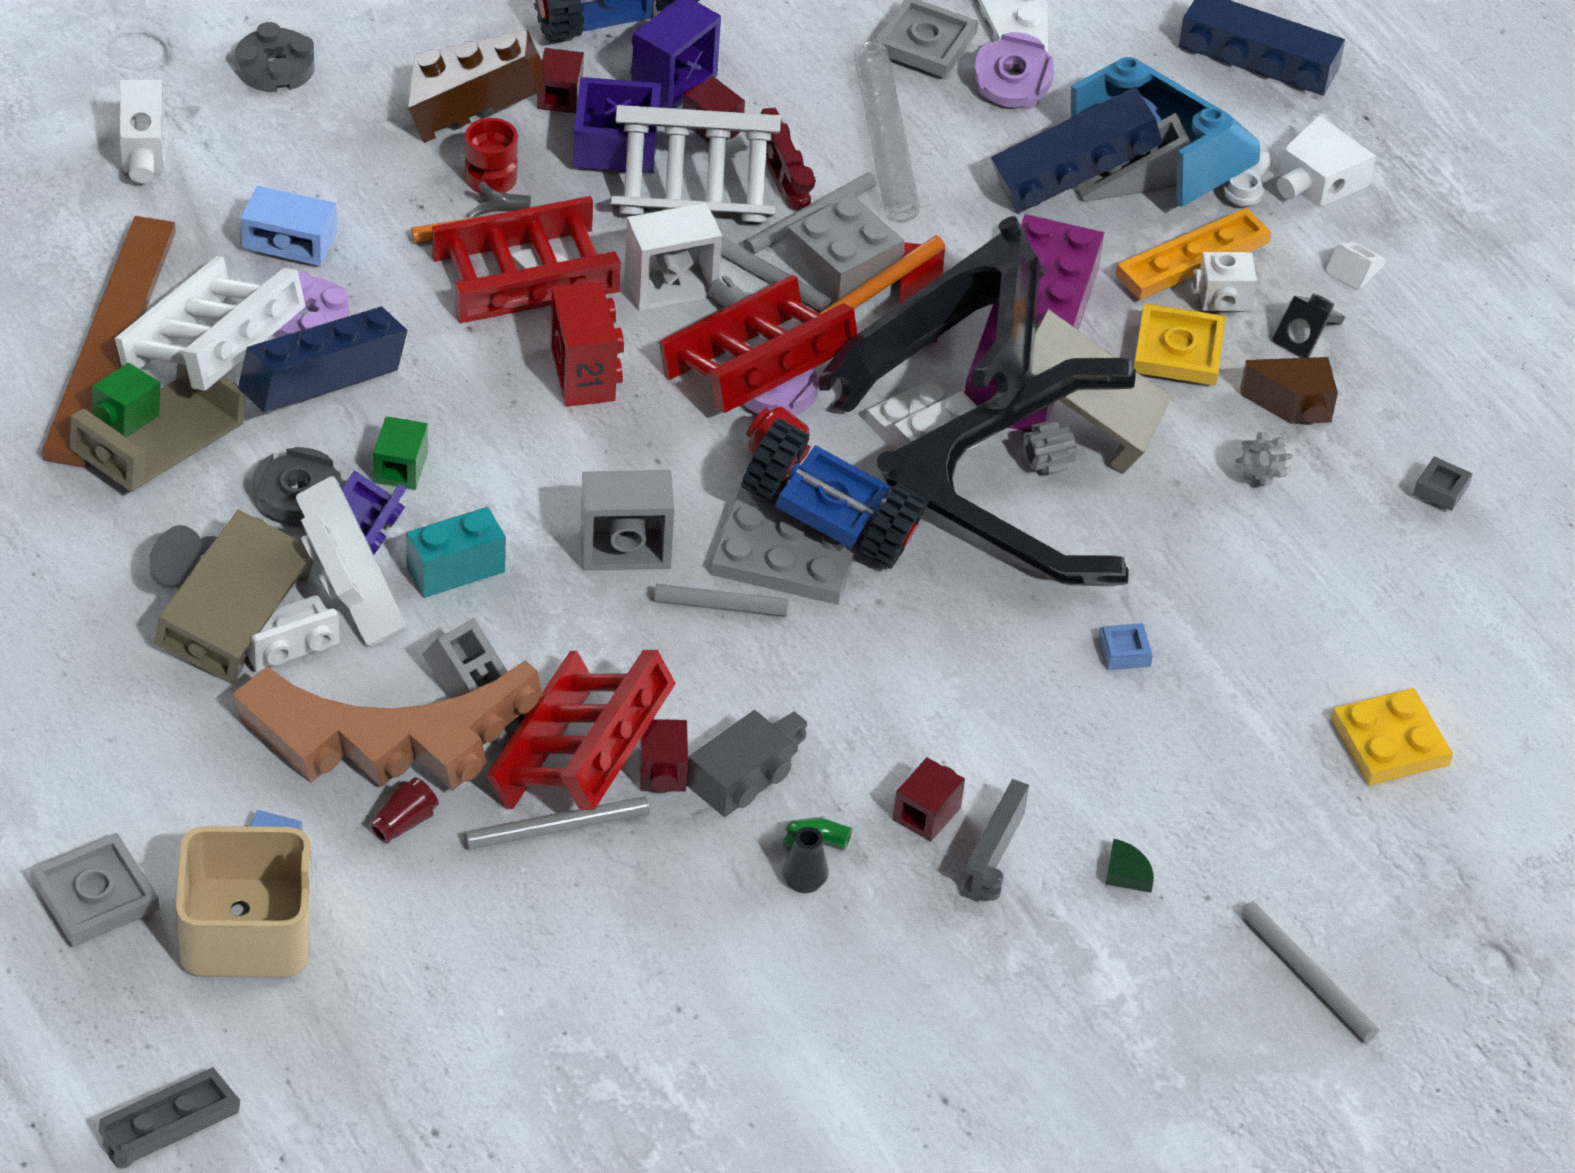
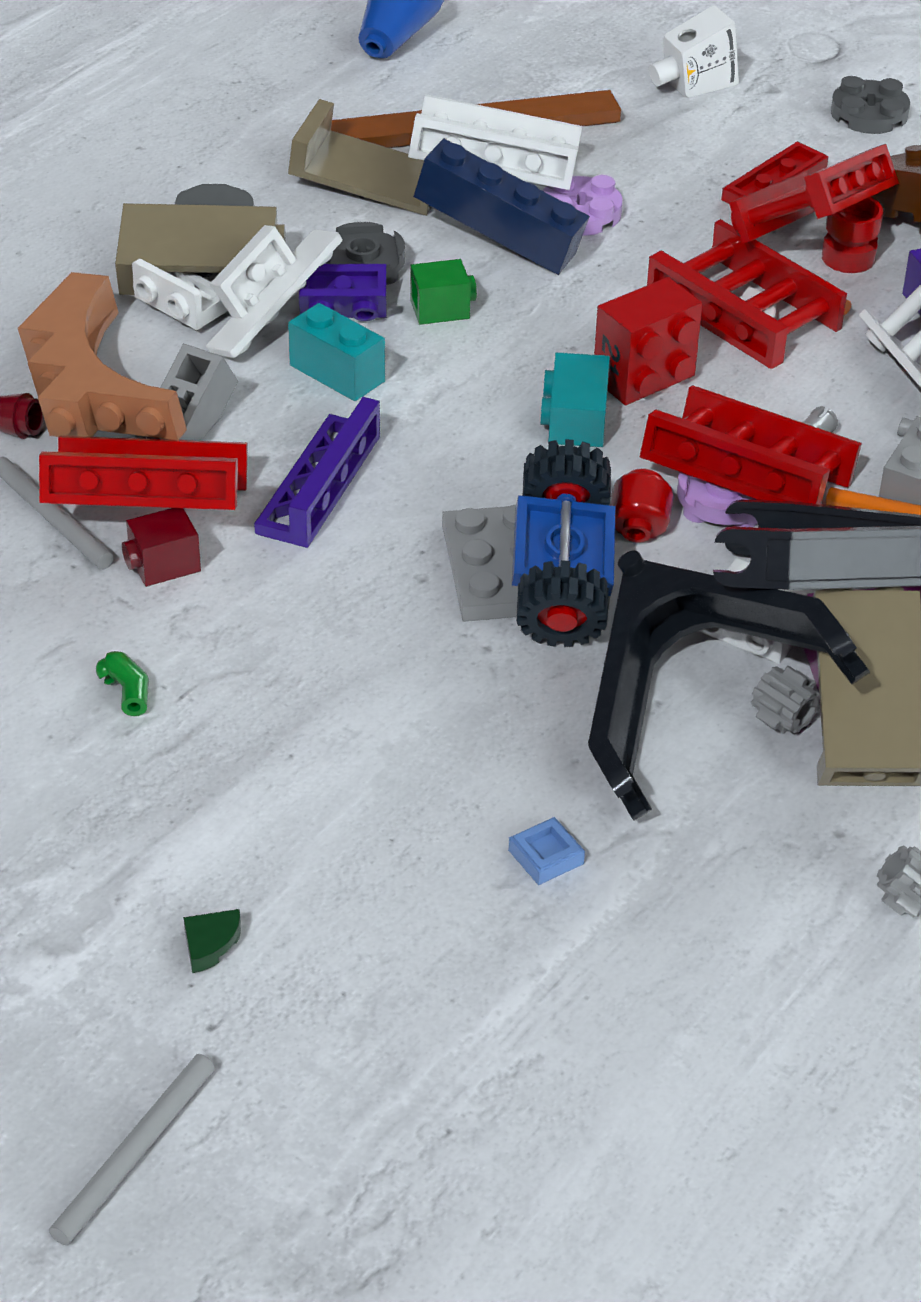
camera: 70 degrees right, 5 degrees down
green brick [92,362,161,437] -> none
light blue brick [240,186,337,266] -> none
dark grey bar [466,182,531,218] -> none
light grey brick [580,470,674,571] -> none
white brick [625,202,722,311] -> none
light grey bar [654,584,788,616] -> none
dark grey hinge [686,709,807,818] -> none
light grey bar [721,236,831,311] -> none
black cone [782,827,829,893] -> none
dark red brick [893,757,965,842] -> none
dark grey hinge [961,779,1029,902] -> none
yellow plate [1331,688,1453,786] -> none
none -> dark purple fence [254,397,380,548]
none -> teal brick [540,352,610,447]
none -> red tile [721,141,829,204]
none -> red fence [729,144,899,244]

